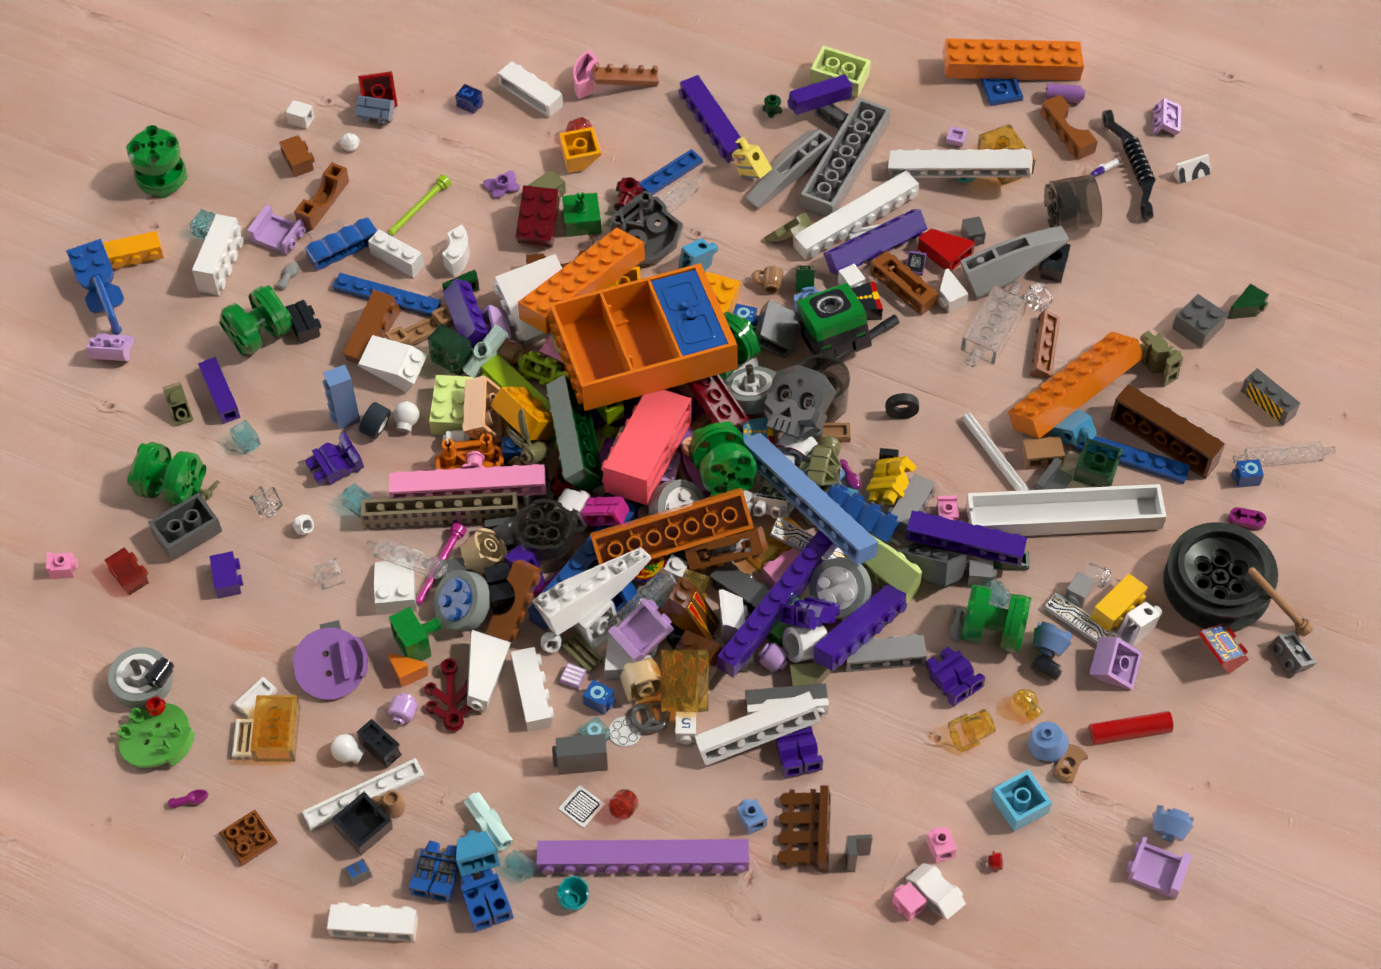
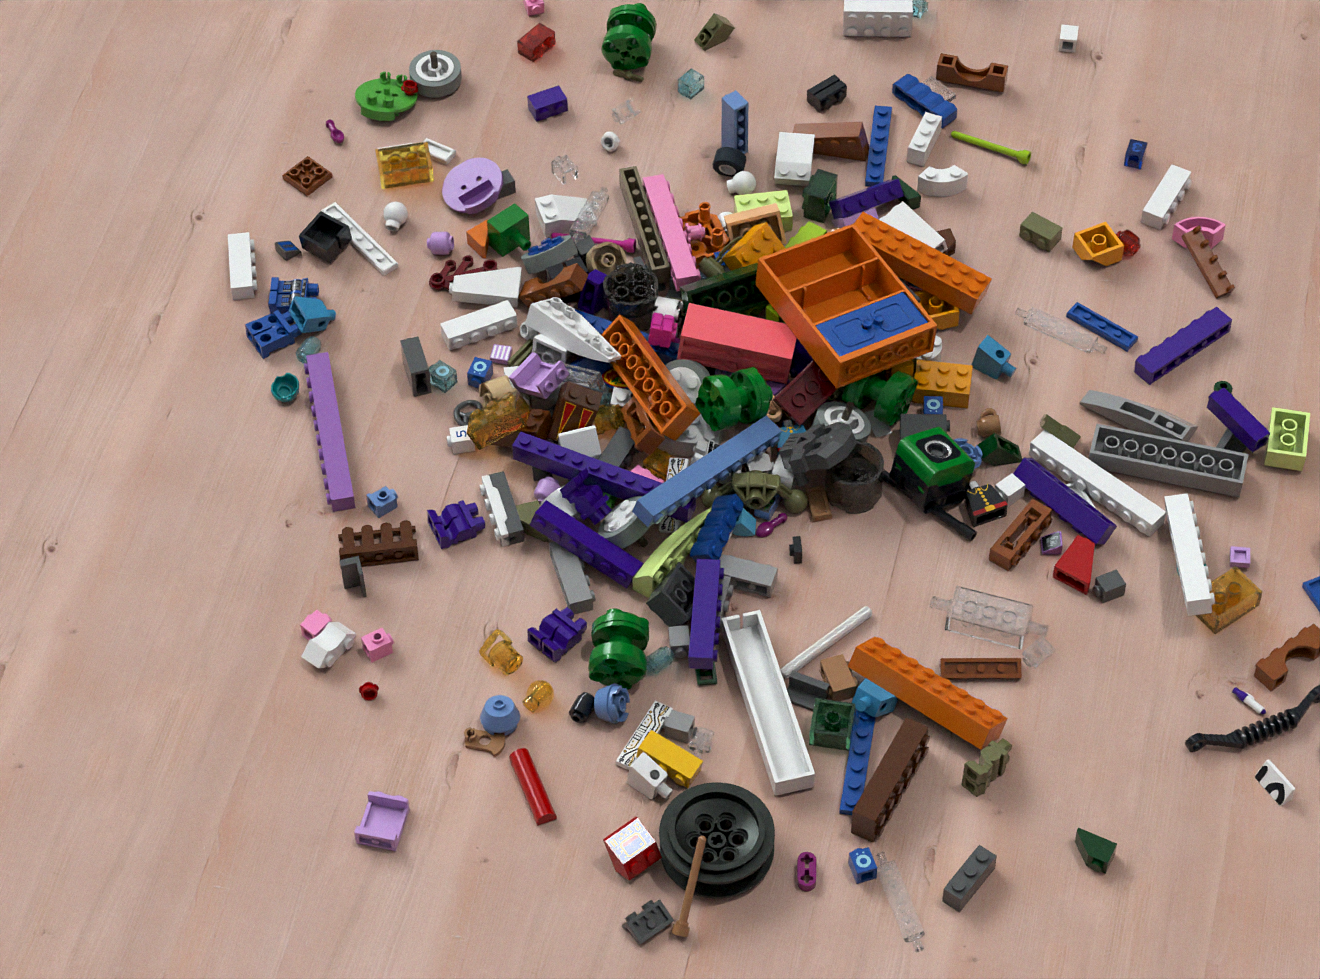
camera: 80 degrees right, 5 degrees down
black brick [145,657,174,689] -> none
dark grey brick [148,493,222,561] -> none
dark purple brick [198,357,241,424] -> none
green piece [219,285,292,356] -> none
lavender panel [247,205,305,256] -> none
light grey piece [278,262,299,290] -> none
dark orange brick [279,135,315,177] -> none
dark purple hips [305,432,364,485] -> none
white piece [340,133,360,152] -> none
clear light blue brick [341,483,372,518] -> none
sand blue brick [355,95,395,124] -> none
black hinge [356,719,402,768] -> none
red slope [358,70,398,106] -> none
medium nougat piece [371,790,405,818] -> none
medium nougat slope [385,305,453,346] -> none
light aqua piece [462,325,508,378] -> none
light aqua piece [464,792,513,852] -> none
medium lavender animal [483,170,520,199] -> none
dark red brick [515,185,561,247] -> none
white sticker [559,785,605,828] -> none
green brick [562,192,602,237] -> none
clear red head [608,789,638,820] -> none
white sticker [609,716,641,746] -> none
dark grey brick [610,191,683,266] -> none
dark red connector [614,177,643,211] -> none
white brick [695,691,821,766] -> none
light yellow torso [732,137,772,179] -> none
yellow hips [866,456,917,506] -> none
black tyre [885,393,919,419] -> none
bright pink brick [936,495,959,520] -> none
white slope [938,269,968,313] -> none
light grey wedge [960,226,1069,299] -> none
medium azure brick [991,769,1052,832] -> none
black brick [1038,244,1071,283] -> none
clear smoke brick [1044,174,1102,233] -> none
lavender slope [1089,637,1142,690] -> none
medium blue cone [1152,805,1194,842] -> none
dark grey brick [1172,294,1228,348] -> none

